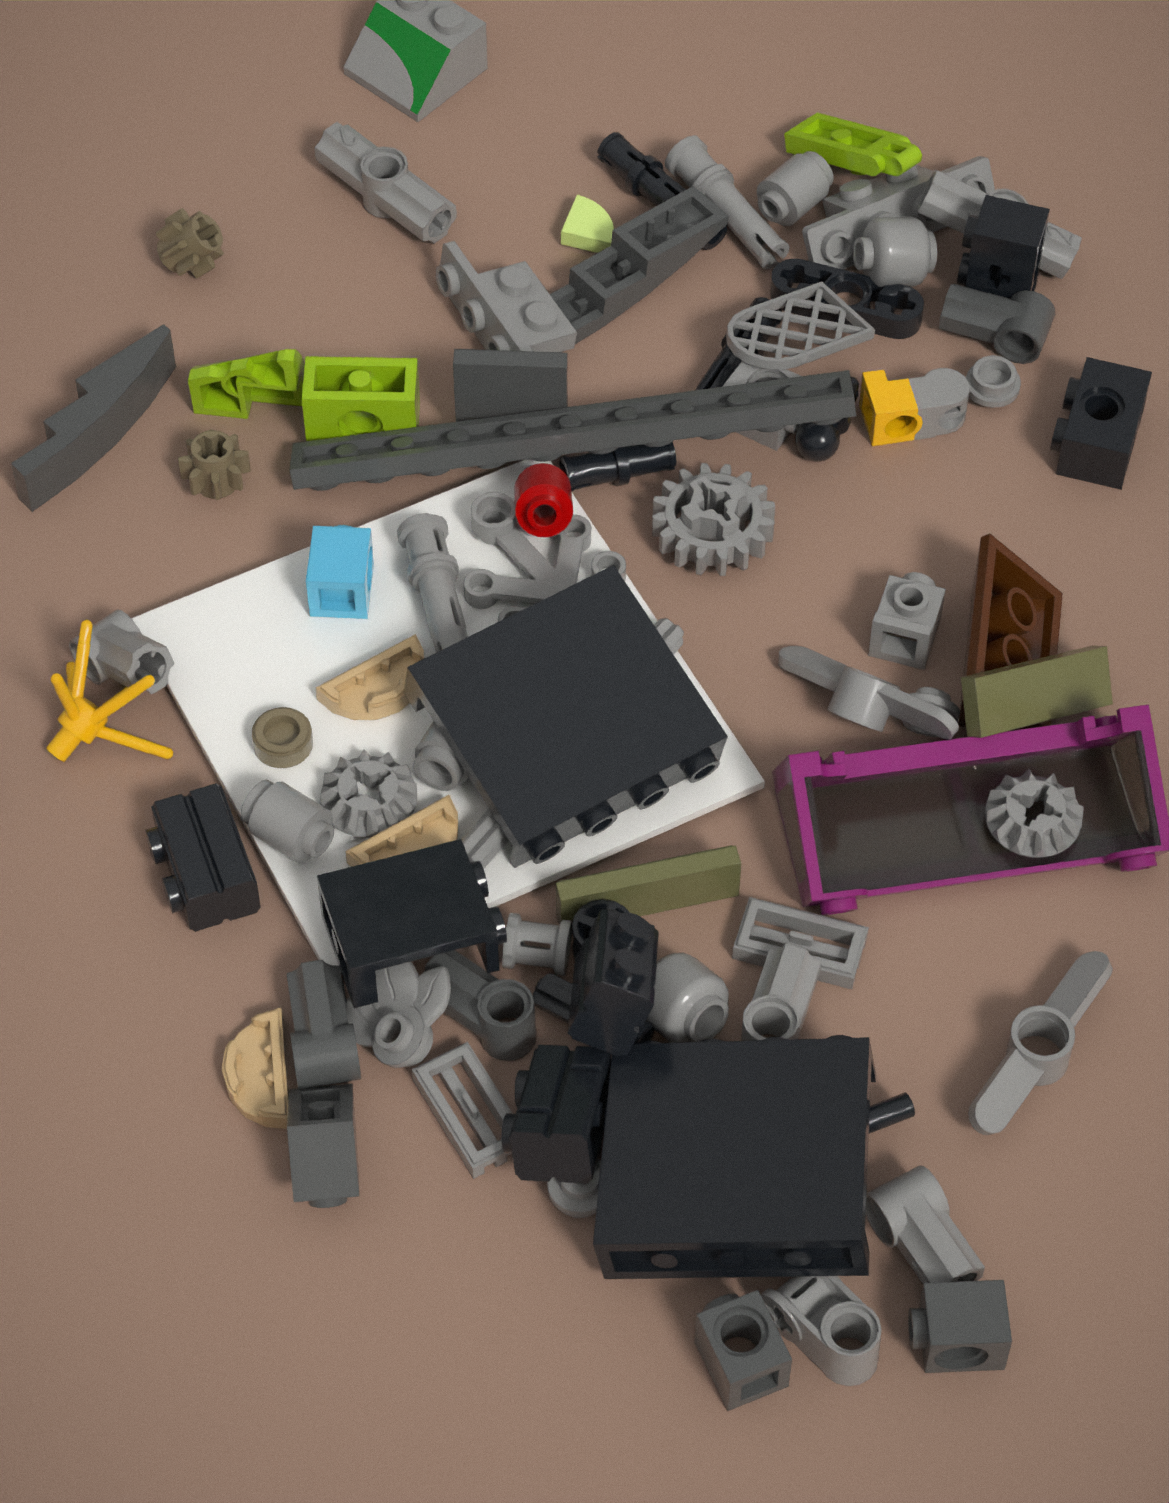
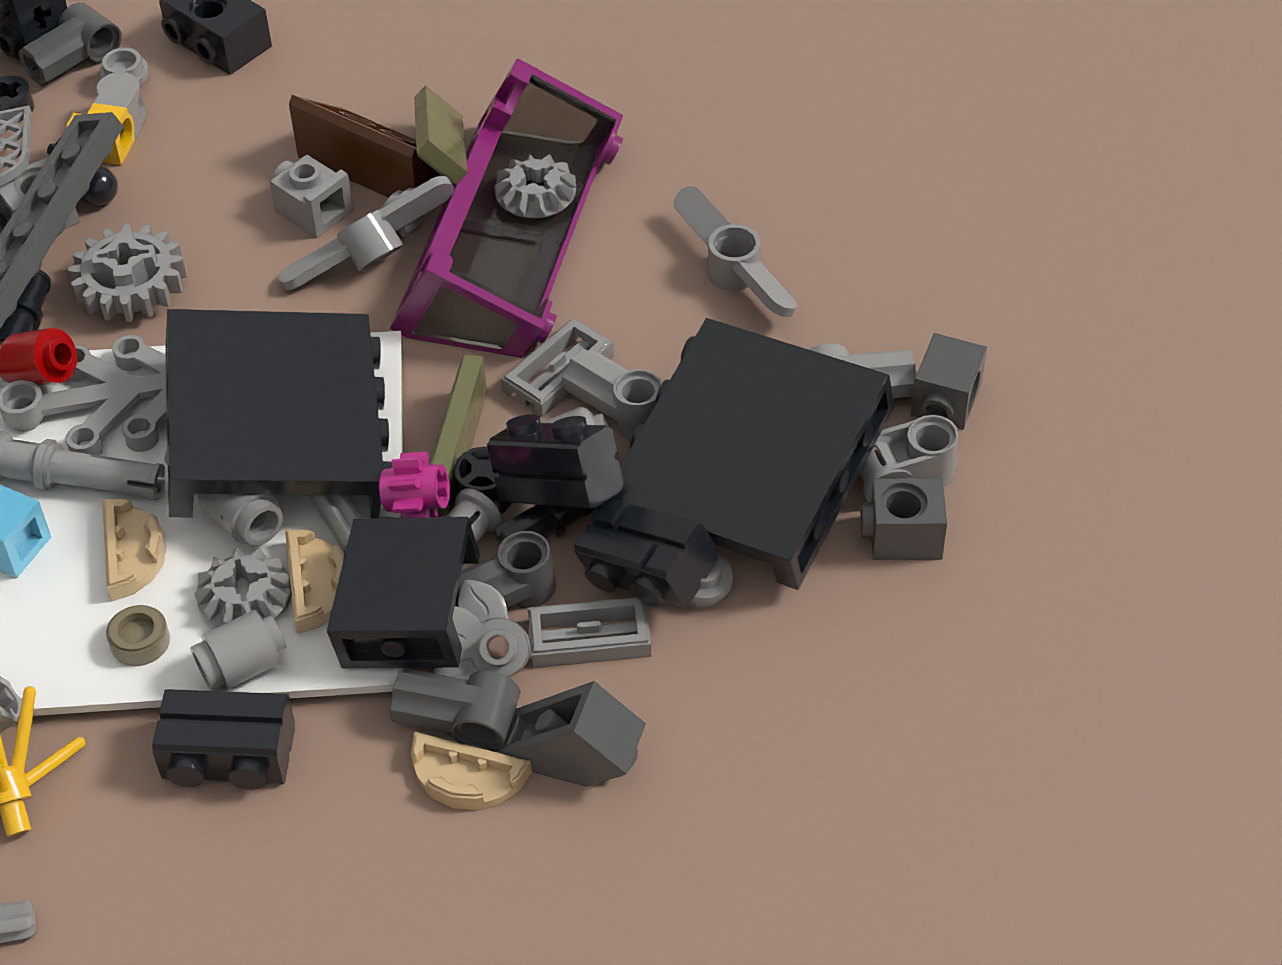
camera: 65 degrees left, 5 degrees down
none -> dark pink gear [379,451,450,518]

